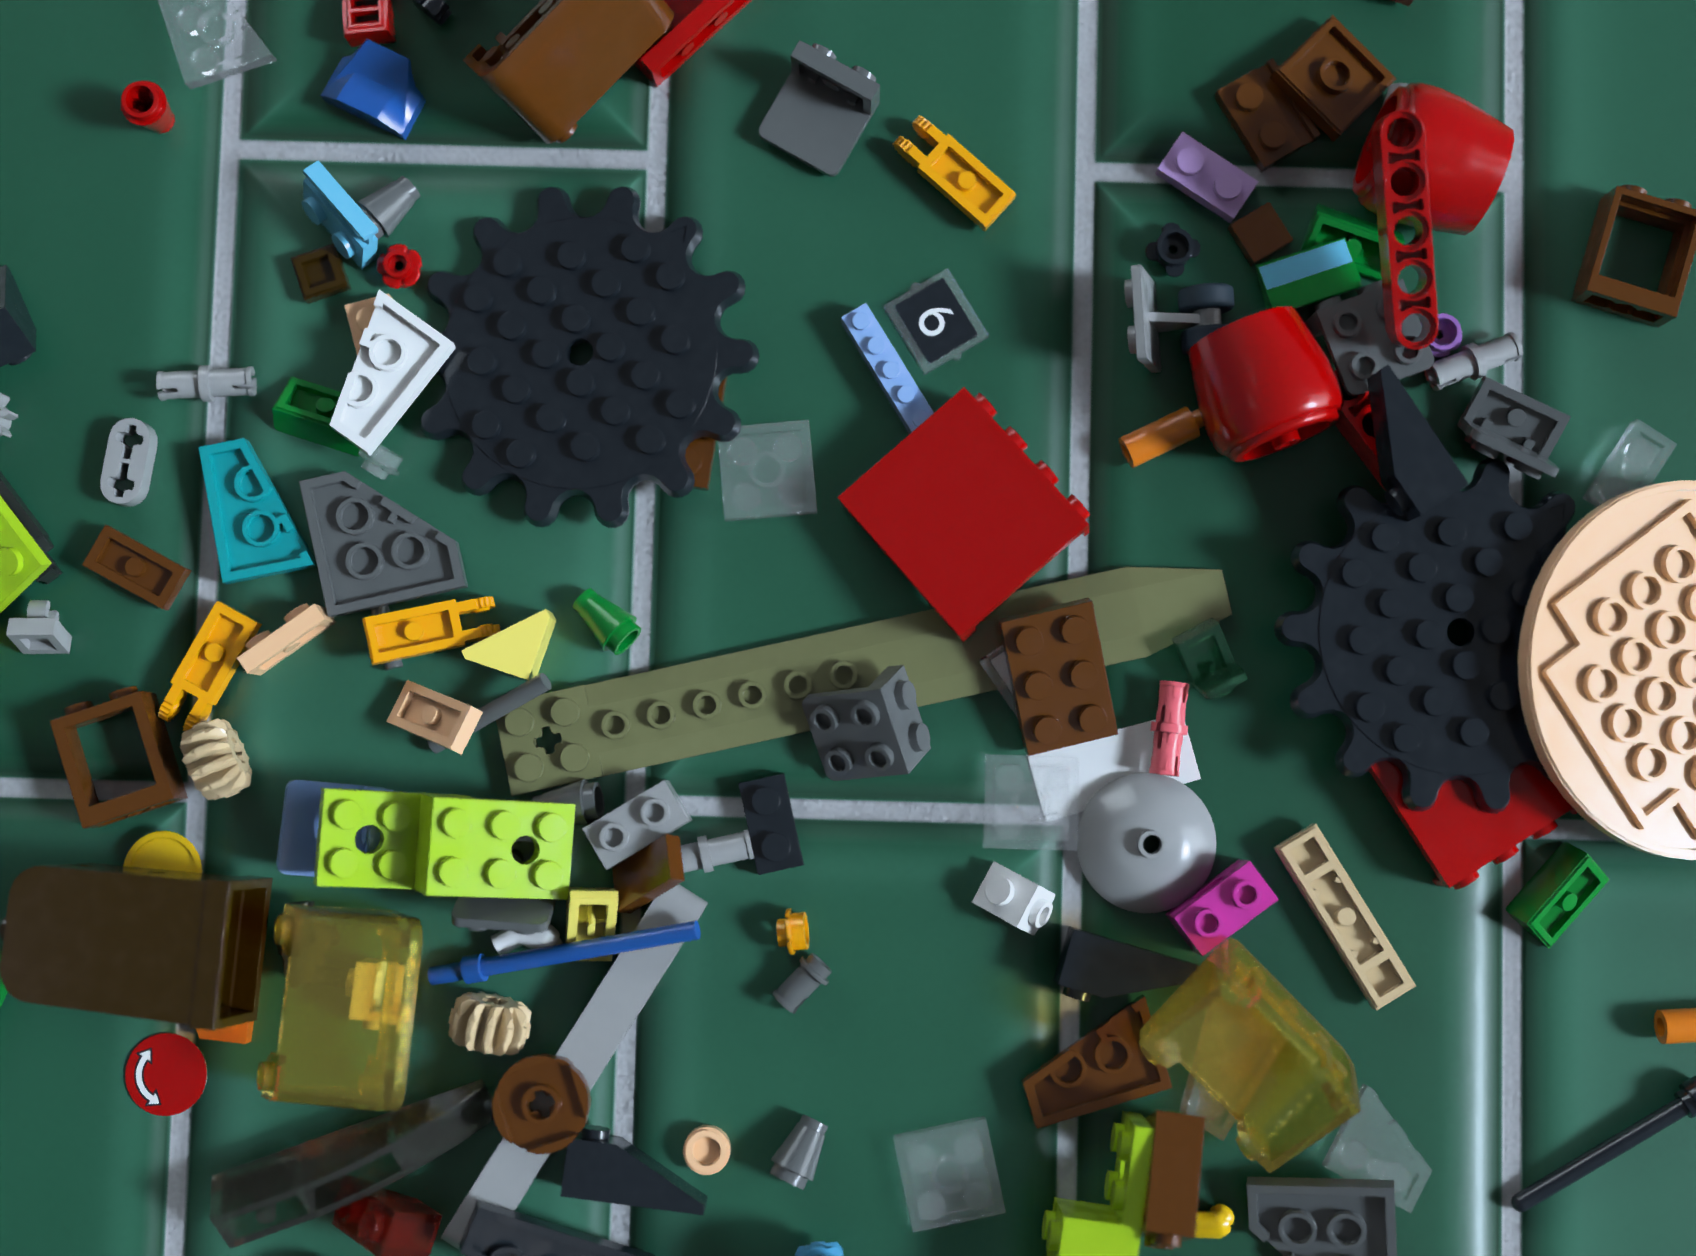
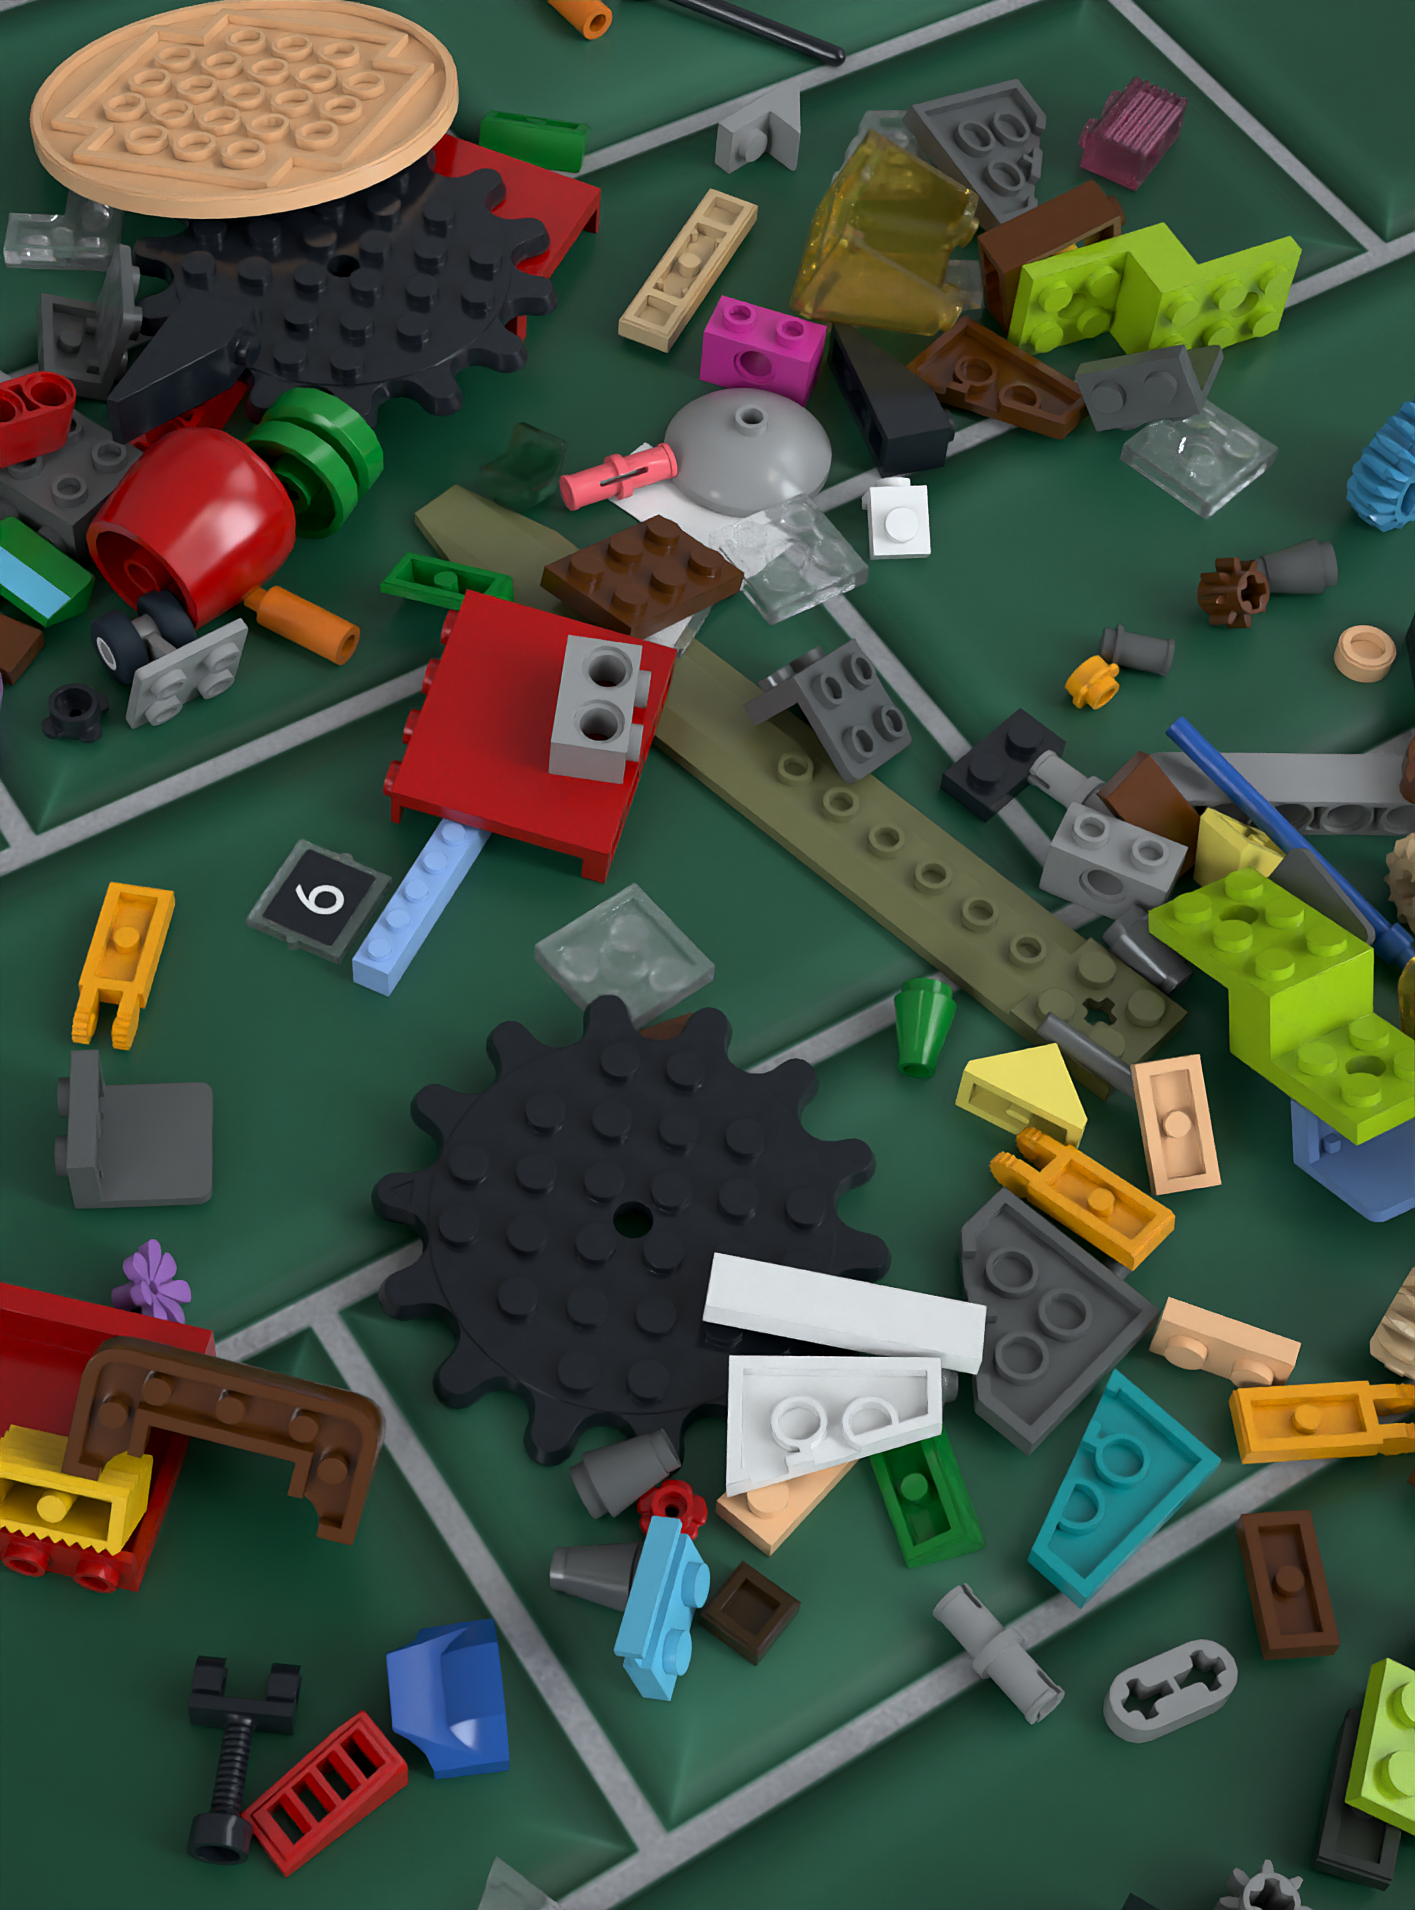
camera: 130 degrees left, 30 degrees down
none -> medium lavender plant [111,1239,191,1324]
none -> green wheel [242,387,384,539]
none -> green slope [379,552,515,611]
none -> light grey brick [548,635,651,784]
none -> dark grey cone [569,1428,681,1519]
none -> white tile [702,1252,987,1375]
none -> light grey slope [715,78,800,174]
none -> dark grey bracket [1075,344,1224,432]
none -> reddish brown gear [1197,557,1270,629]

